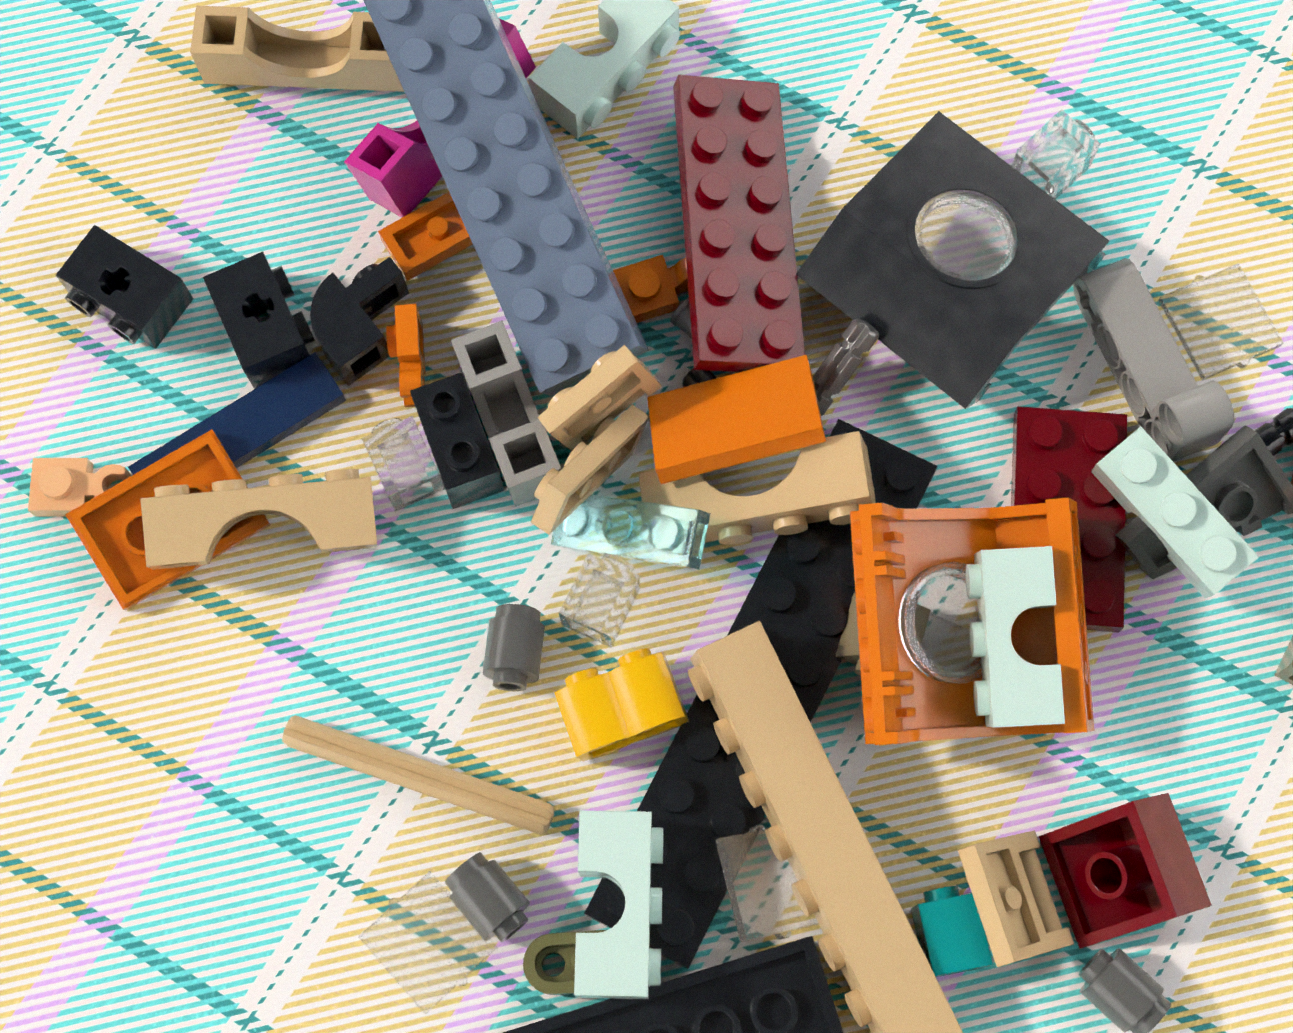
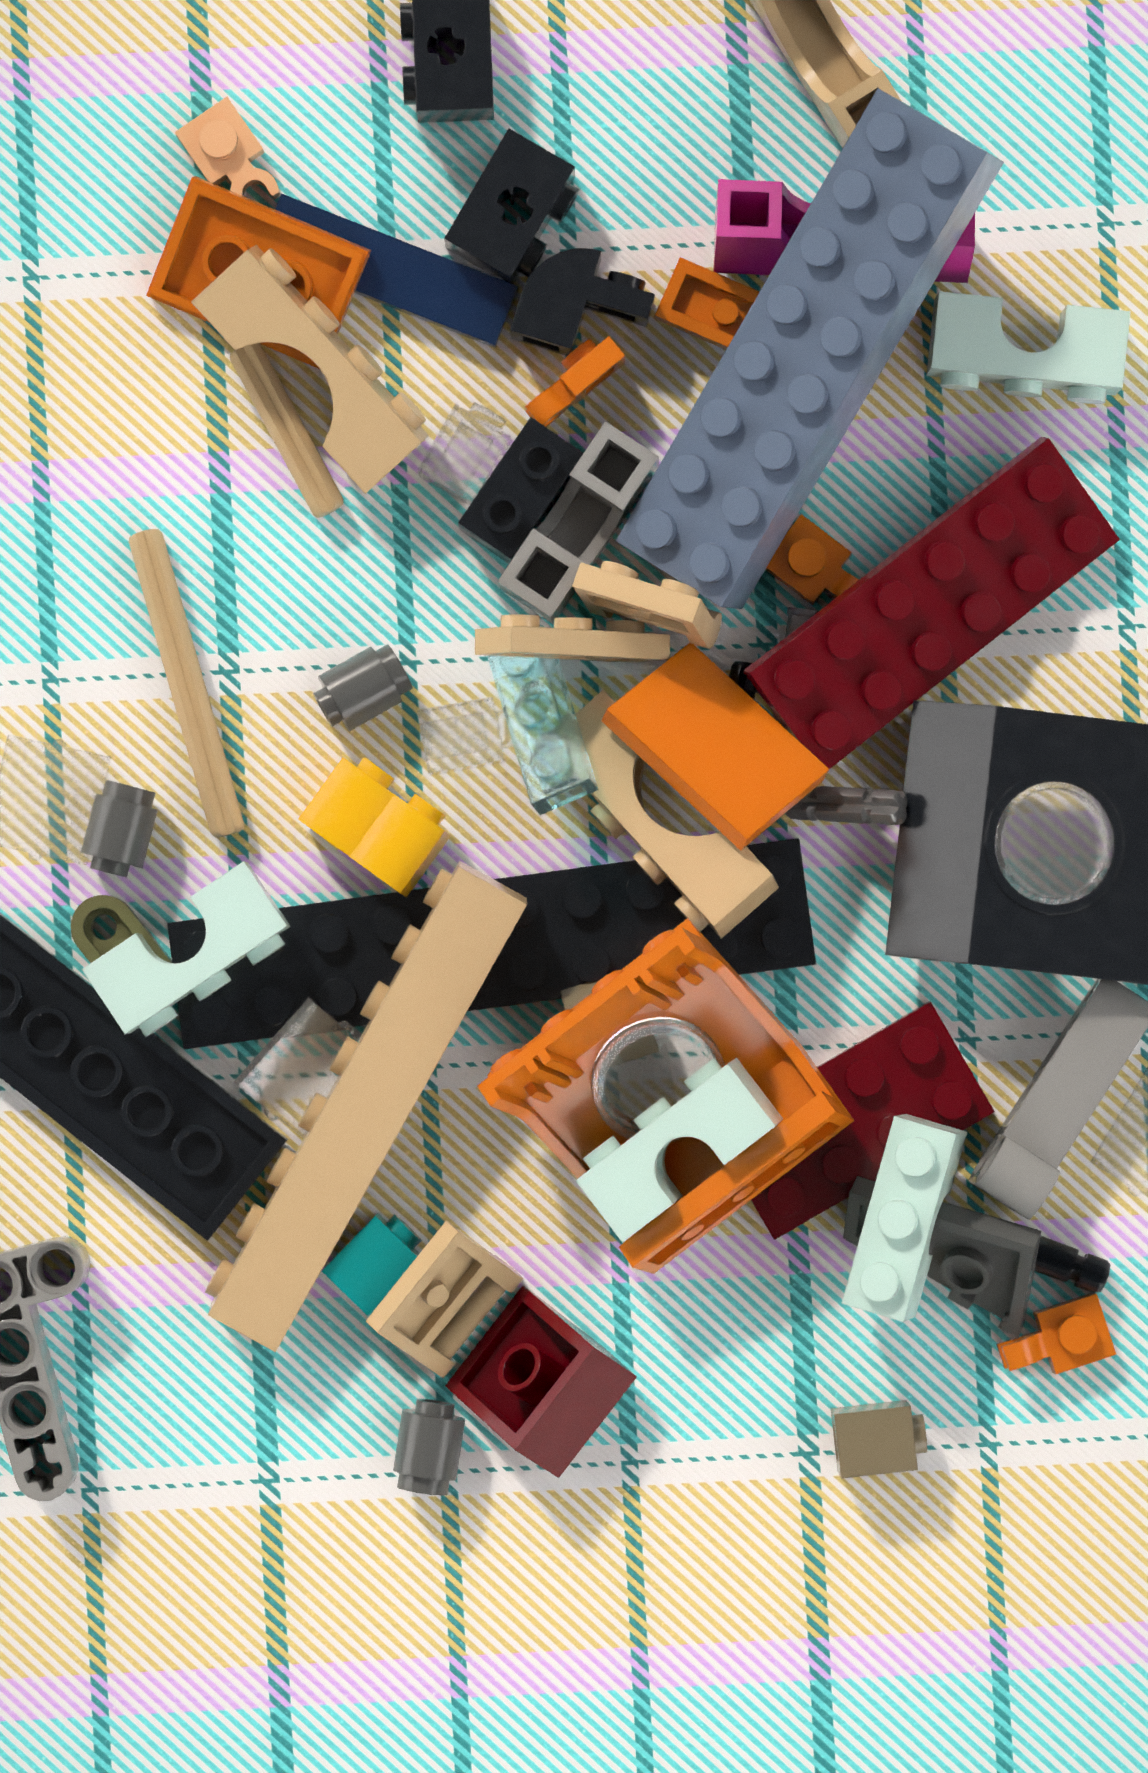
camera: 50 degrees right, 15 degrees up
none -> tan axle [230,343,343,518]

